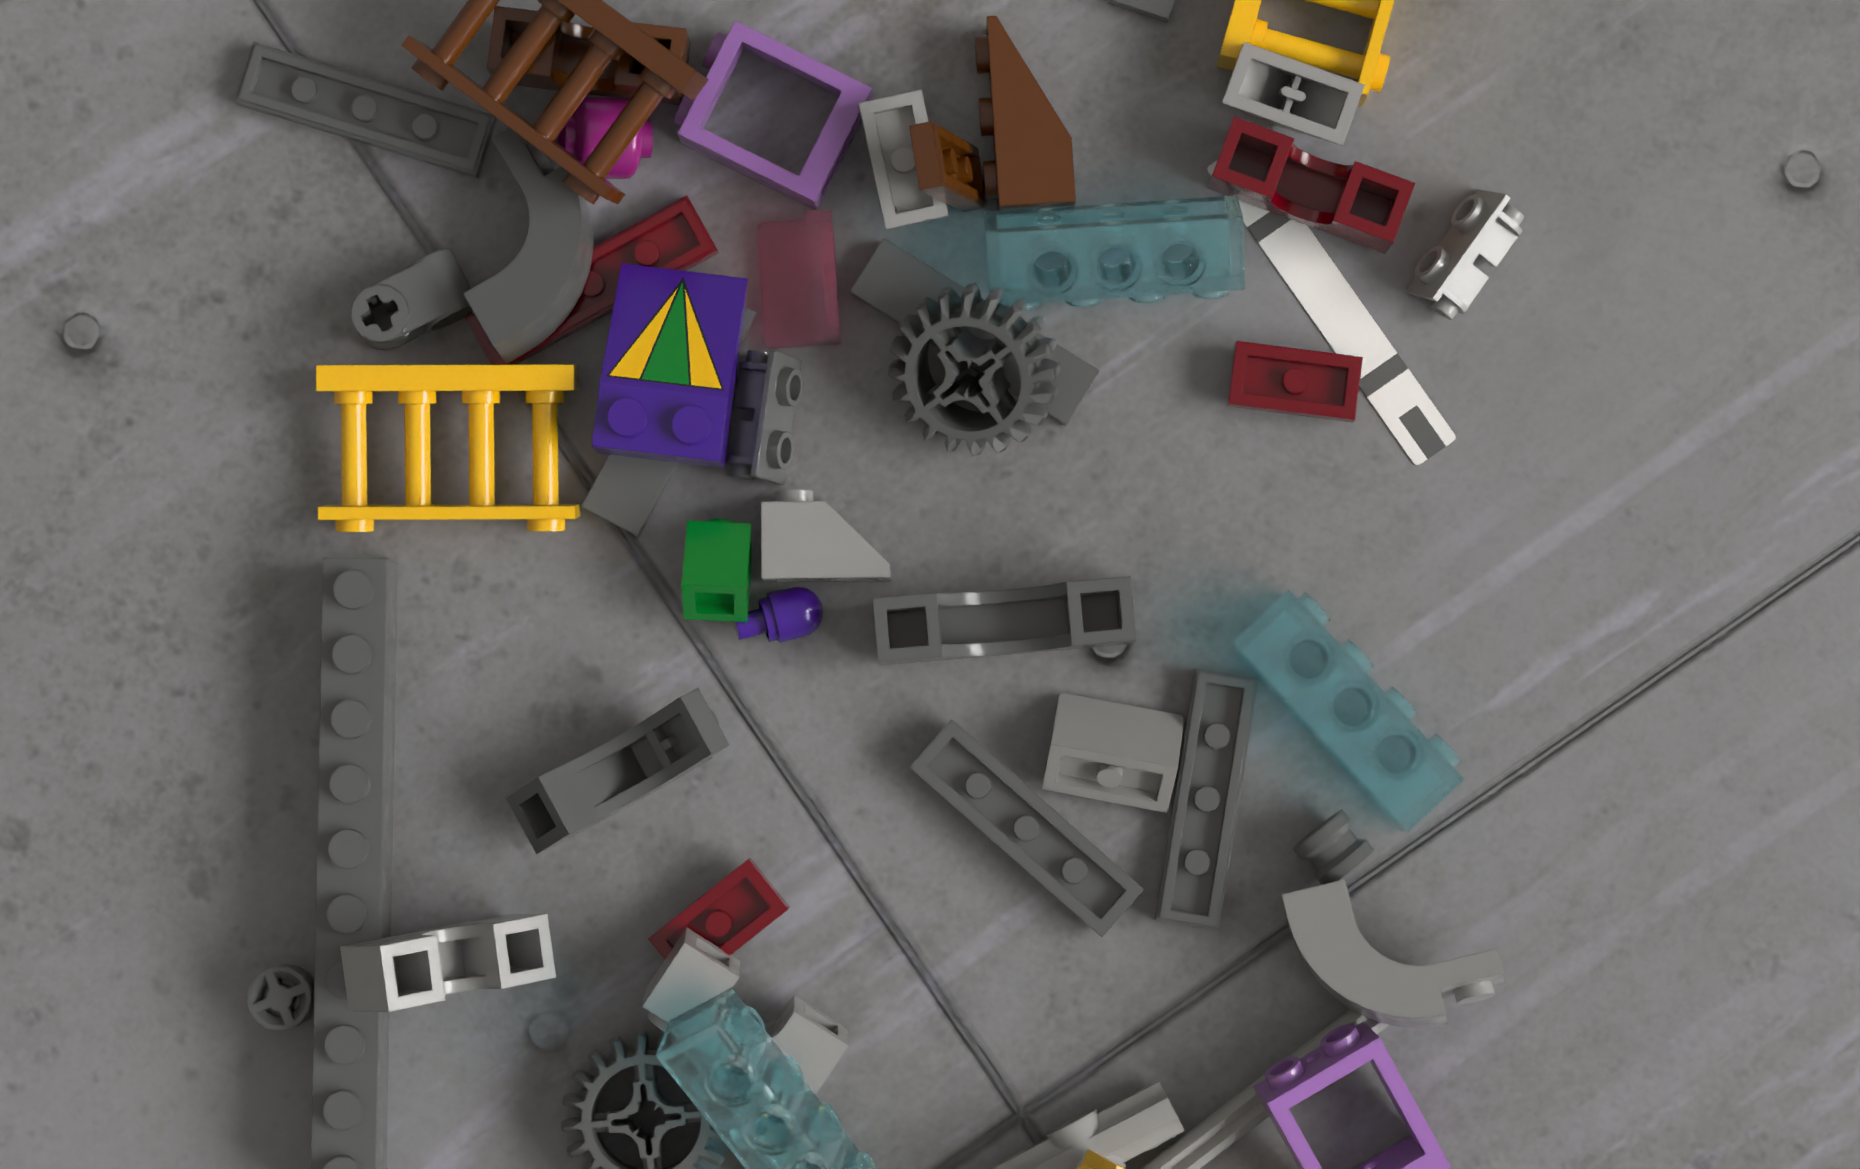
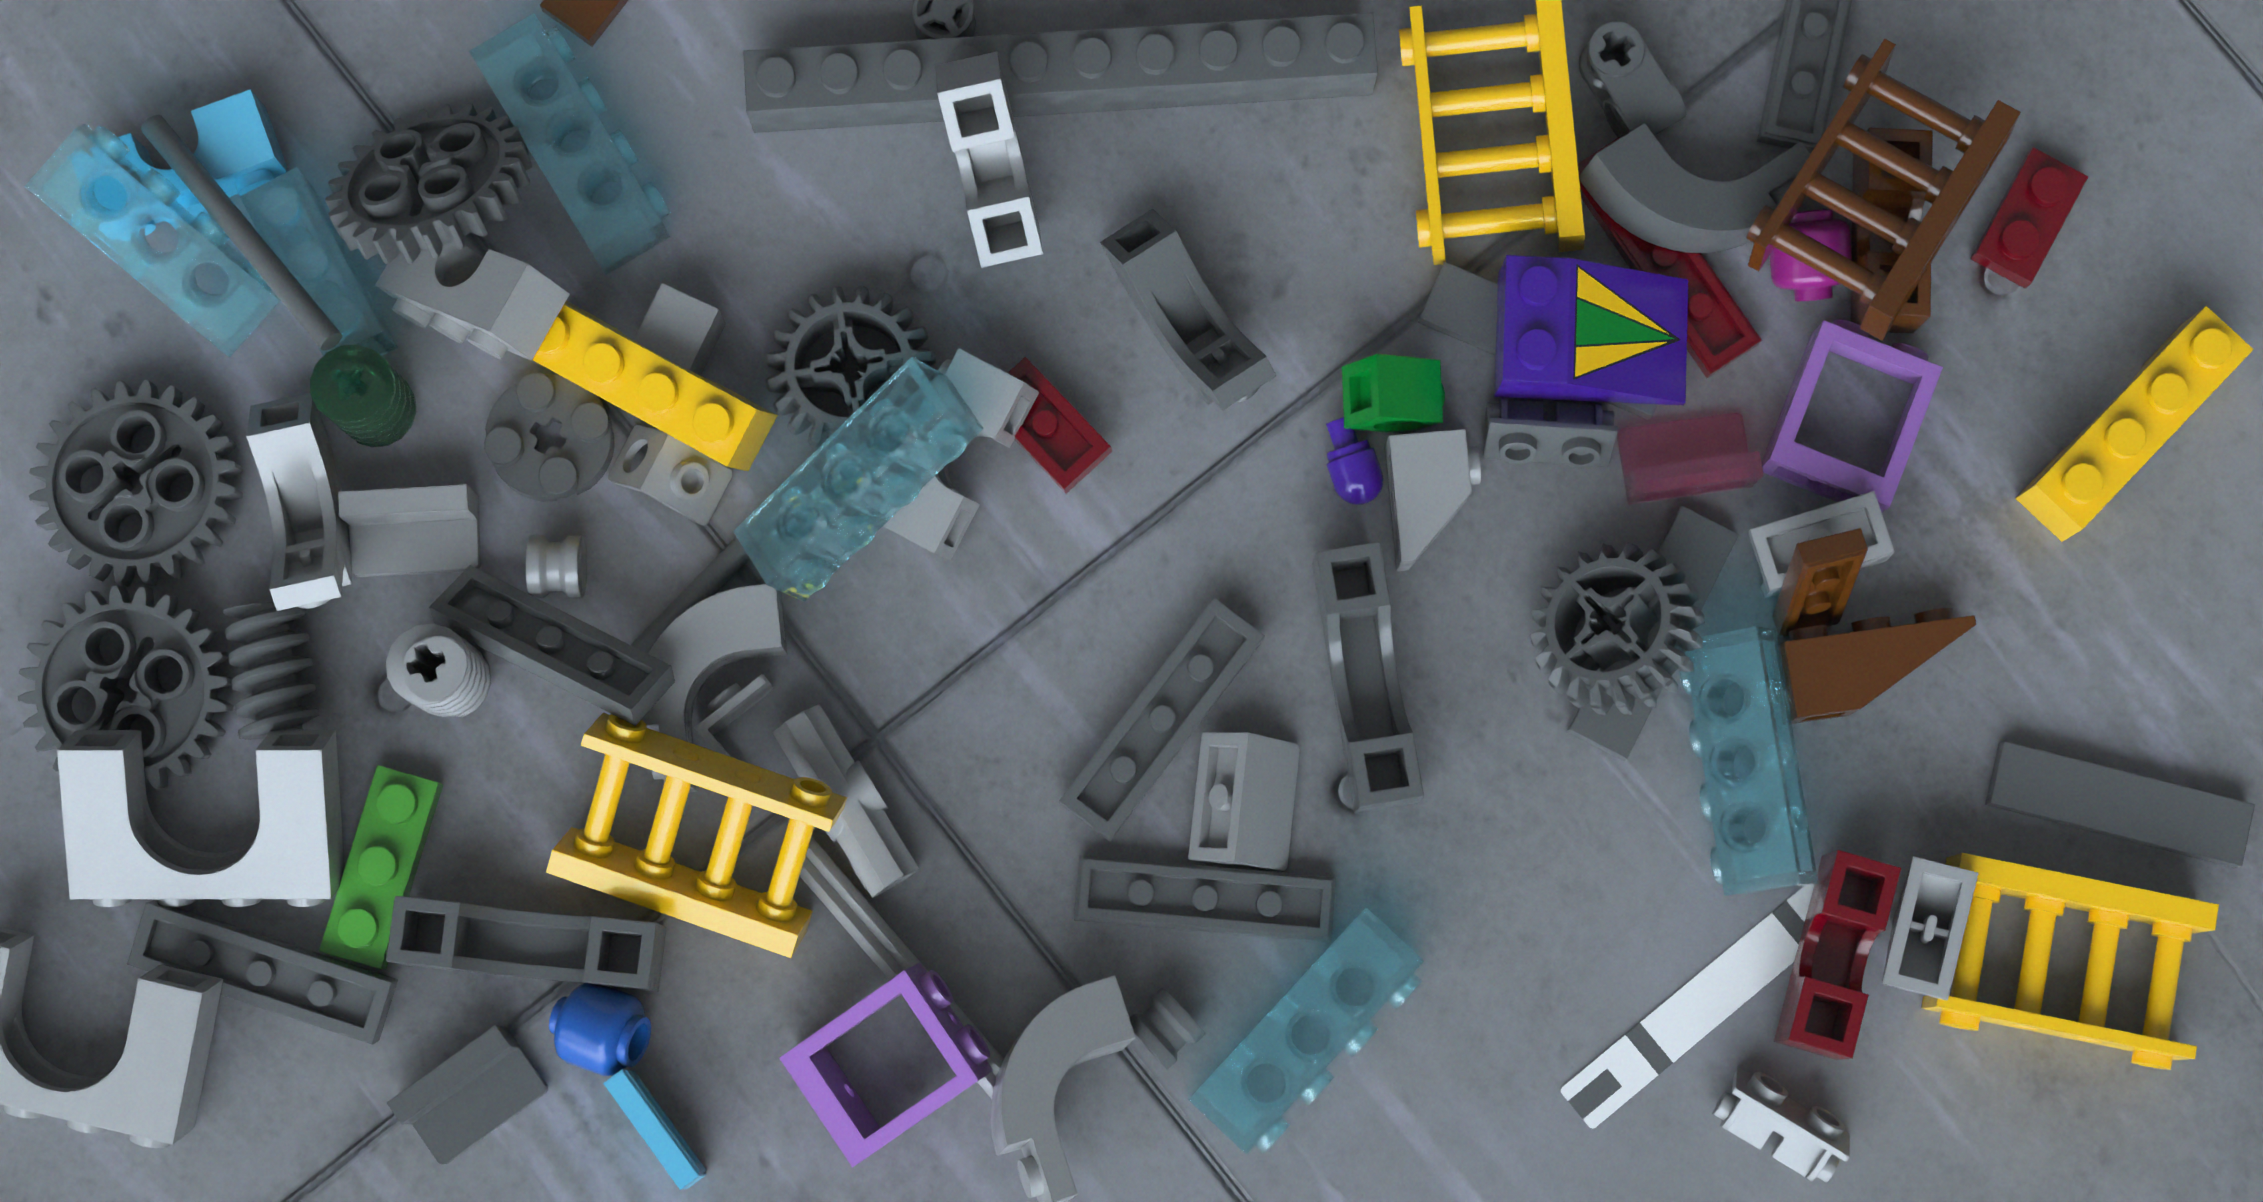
camera: 80 degrees right, 5 degrees down
dark red plate [1227,341,1363,423] -> none

